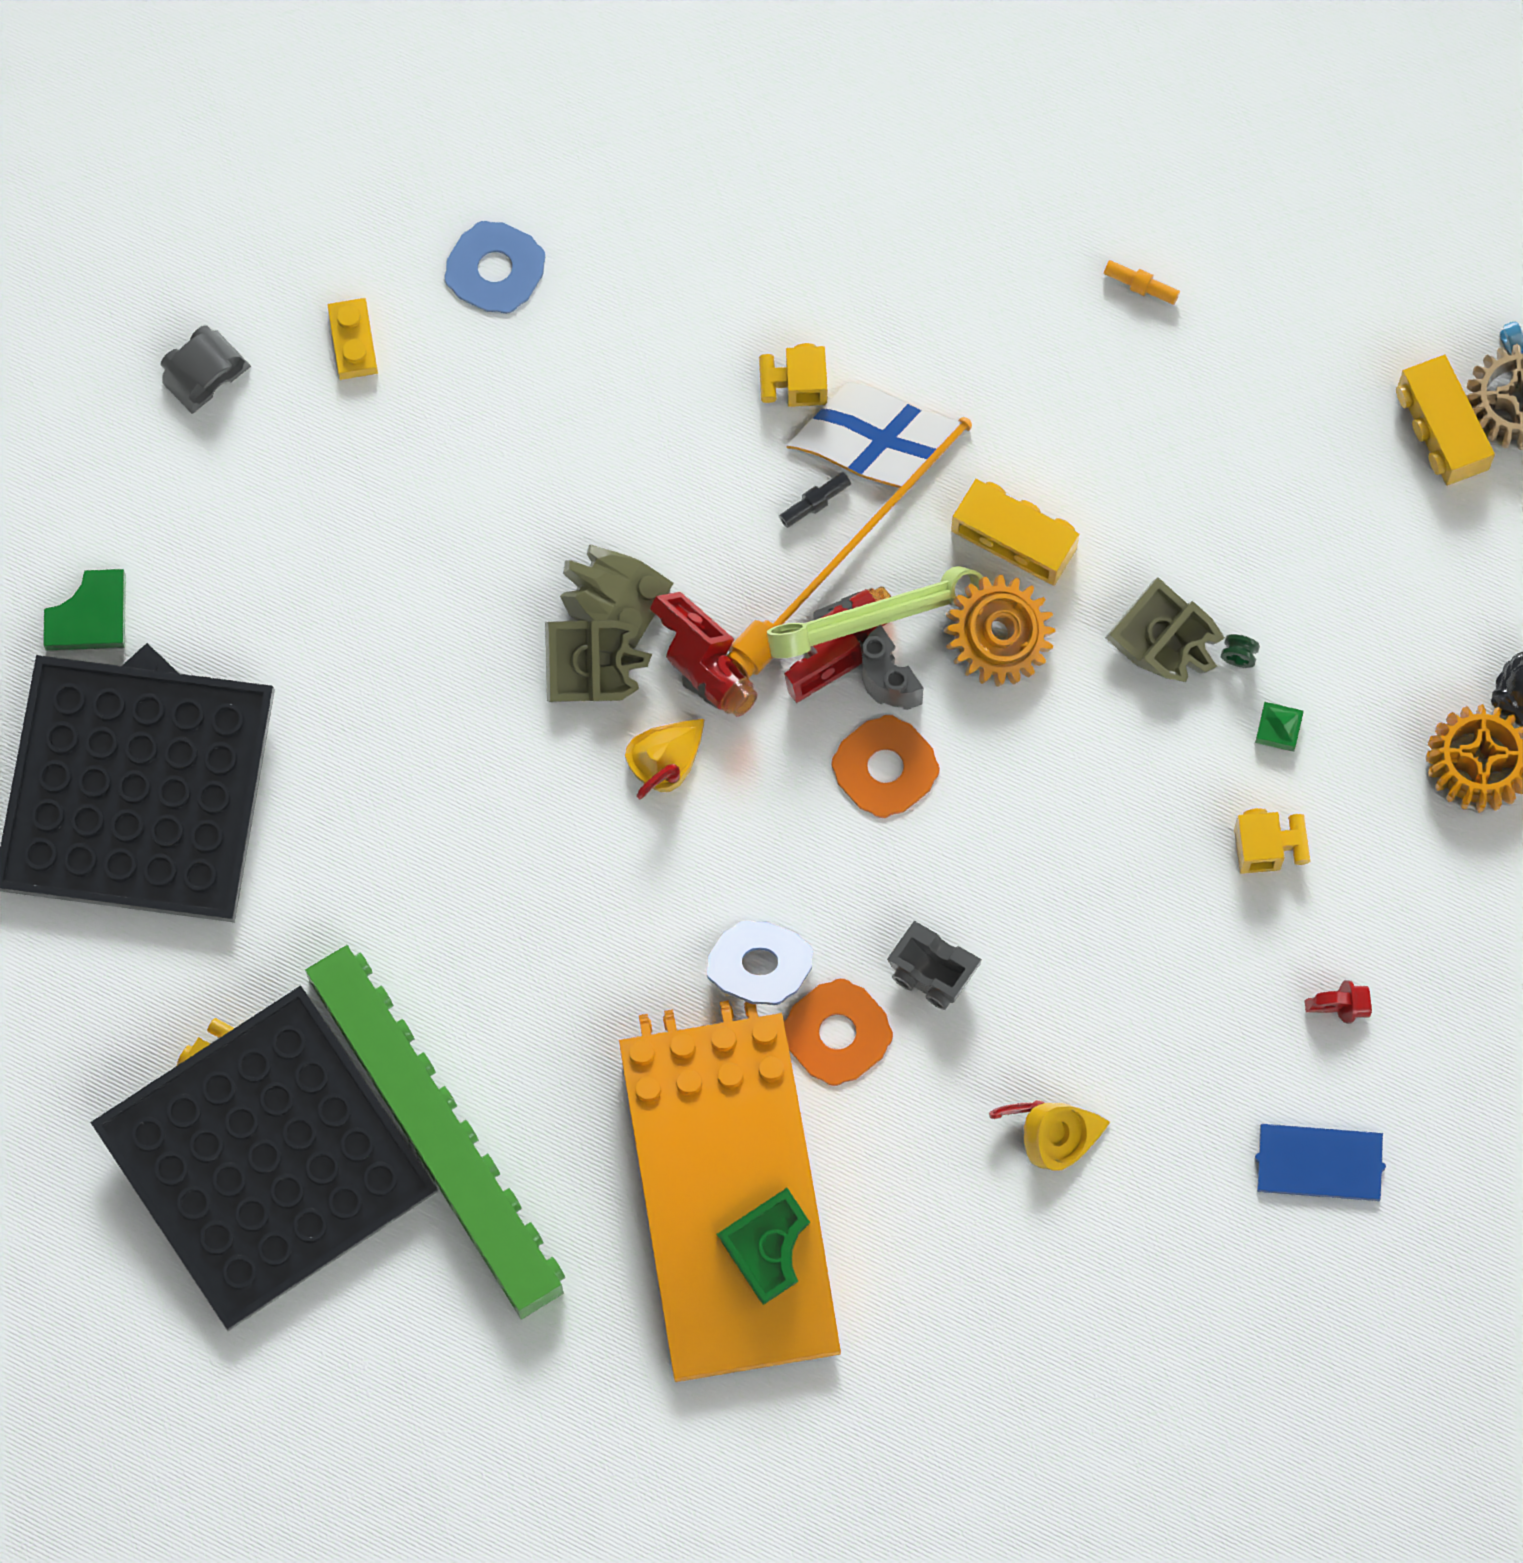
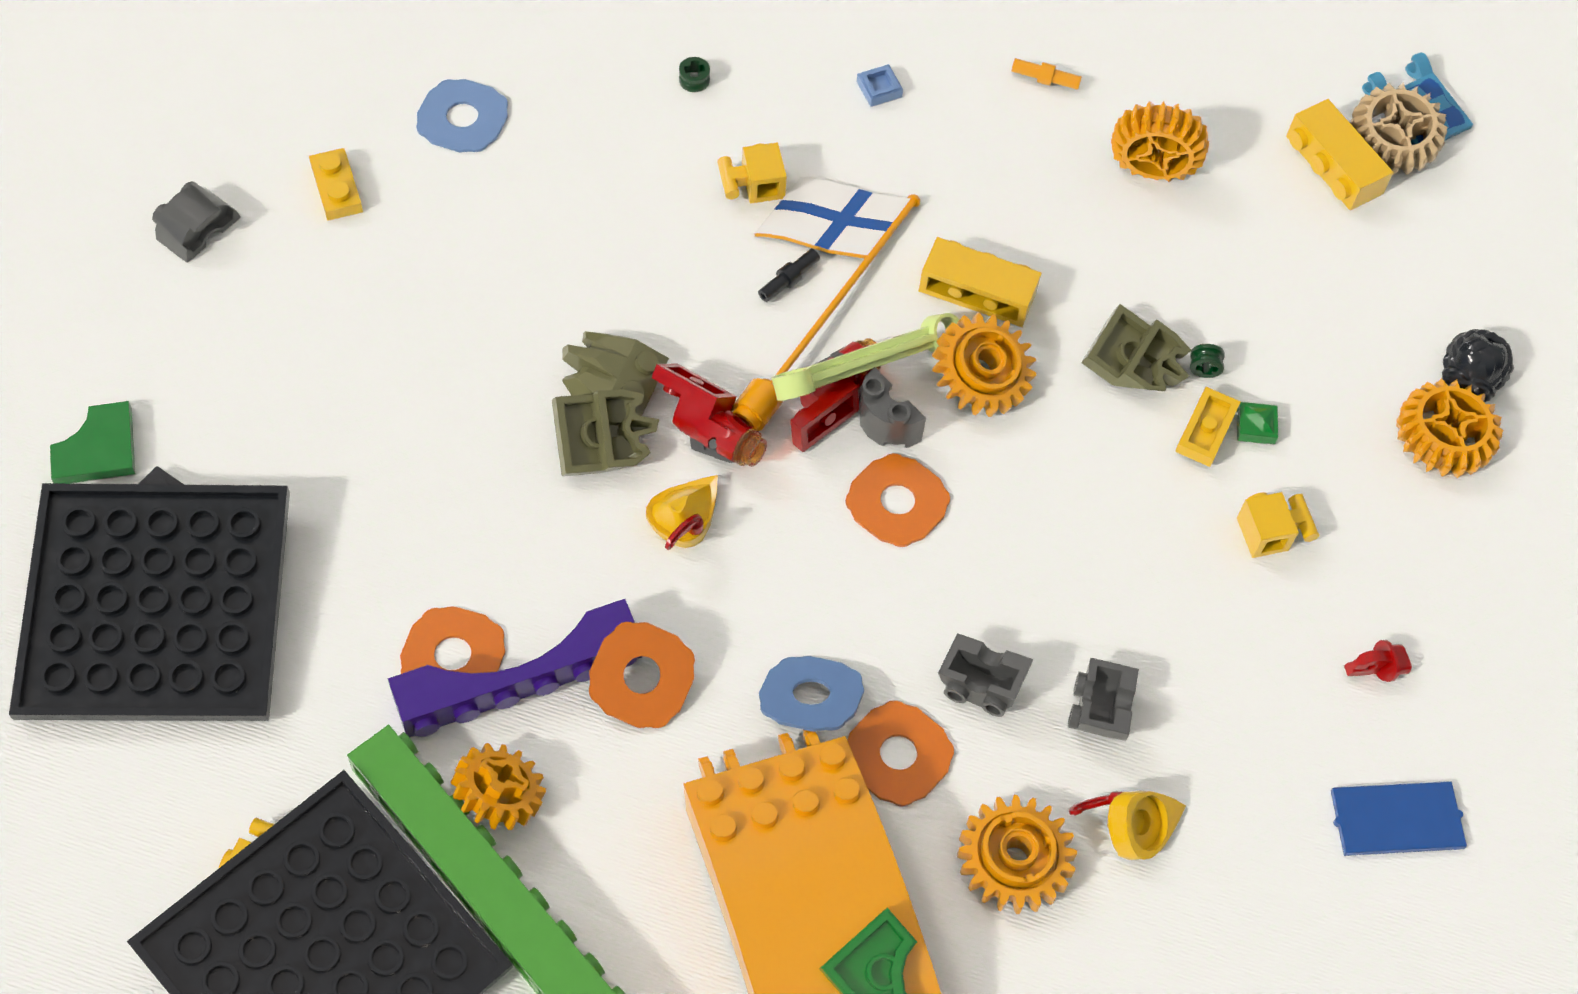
camera: 15 degrees left, 10 degrees down
none -> dark purple arch [387,599,643,738]
none -> orange piece [400,606,505,674]
none -> light orange gear [451,743,546,830]
none -> orange piece [589,622,695,728]
none -> dark green bush [679,57,710,92]
none -> medium blue tile [856,64,903,107]
none -> light orange gear [957,795,1077,914]
none -> dark grey cylinder [1067,658,1139,741]
none -> light orange gear [1111,101,1209,182]
none -> yellow plate [1175,387,1241,467]

